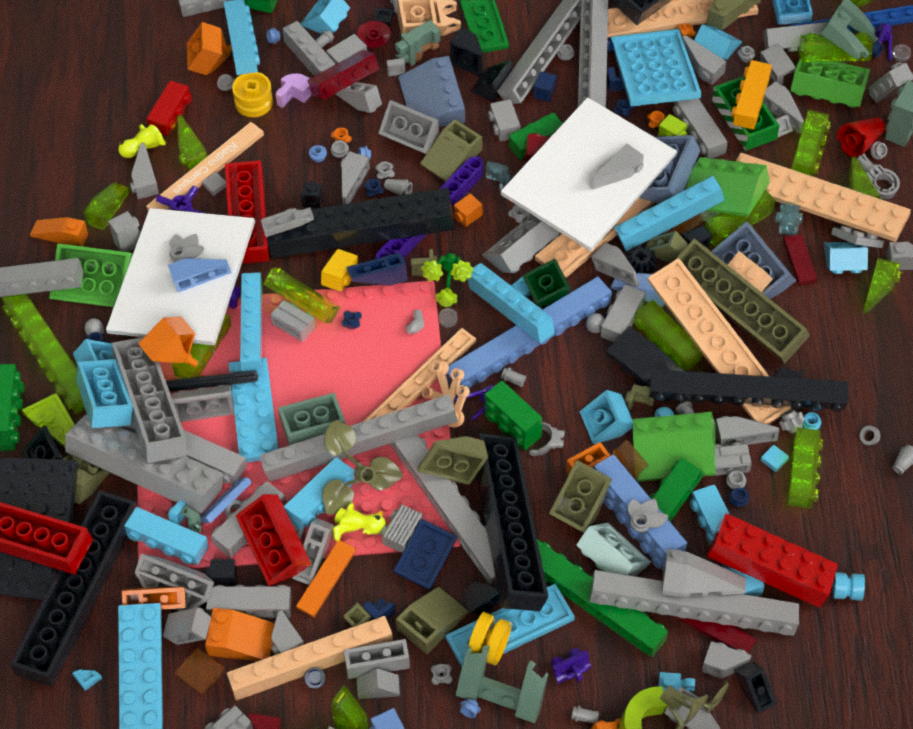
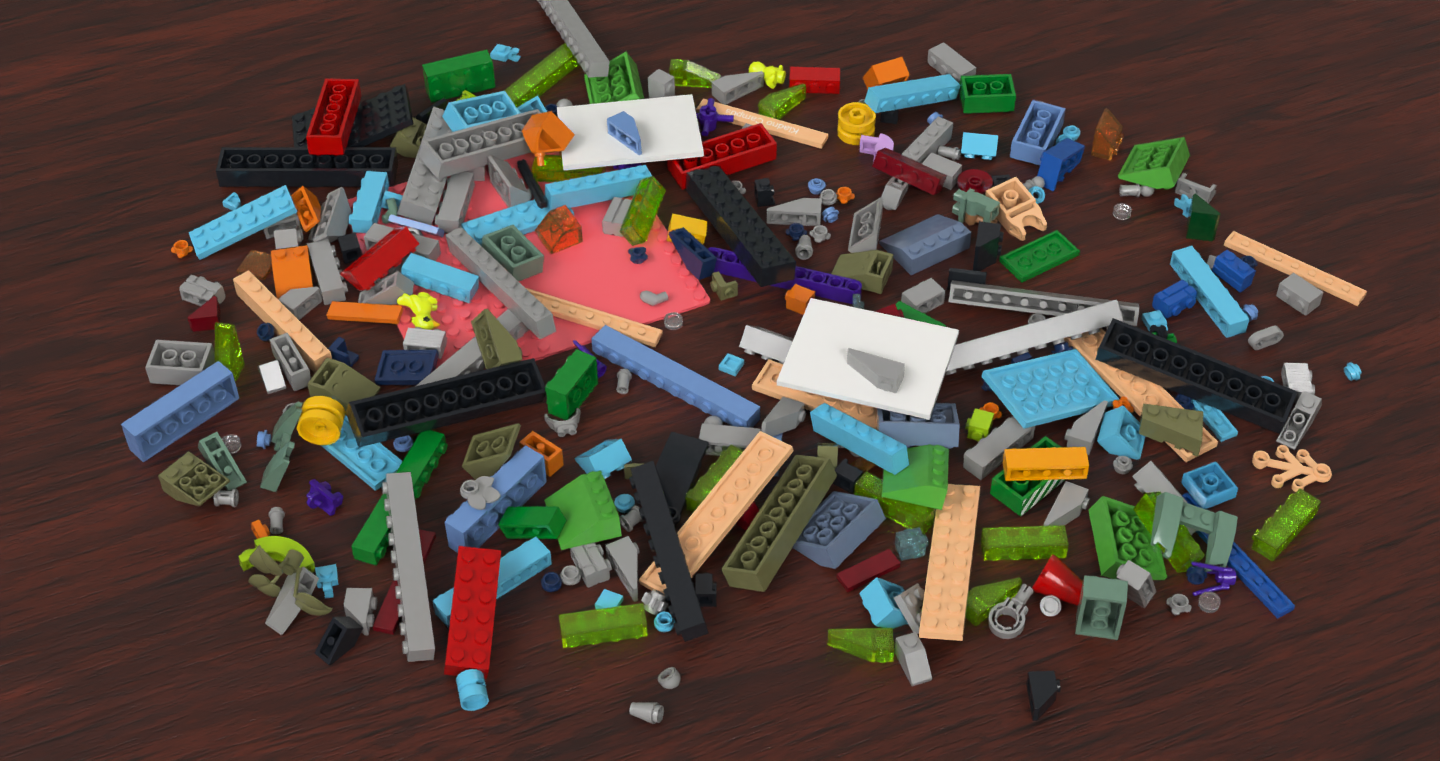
camera: 70 degrees right, 10 degrees down
orange slope [30,217,88,247] -> none
light grey plate [169,234,204,262] -> none
light grey hinge [261,208,314,237] -> none
olive plant [322,420,403,514] -> none
olive slope [343,602,371,627] -> none
light grey tile [387,58,405,76] -> none
lime plant [421,253,473,307] -> none
light nougat plant [422,360,470,428] -> none
medium azure brick [468,263,555,343] -> none
dark green slope [522,258,571,306] -> none
dark blue panel [533,71,557,102] -> none
light aqua slope [577,523,651,577] -> none
clear orange piece [610,440,648,479] -> none
black gear [626,245,657,274] -> none
light grey wedge [662,549,746,597] -> none
light nougat brick [728,252,773,292] -> none
light grey panel [760,44,796,85] -> none
light grey tile [775,114,793,137] -> none
none -> clear orange slope [535,205,583,255]

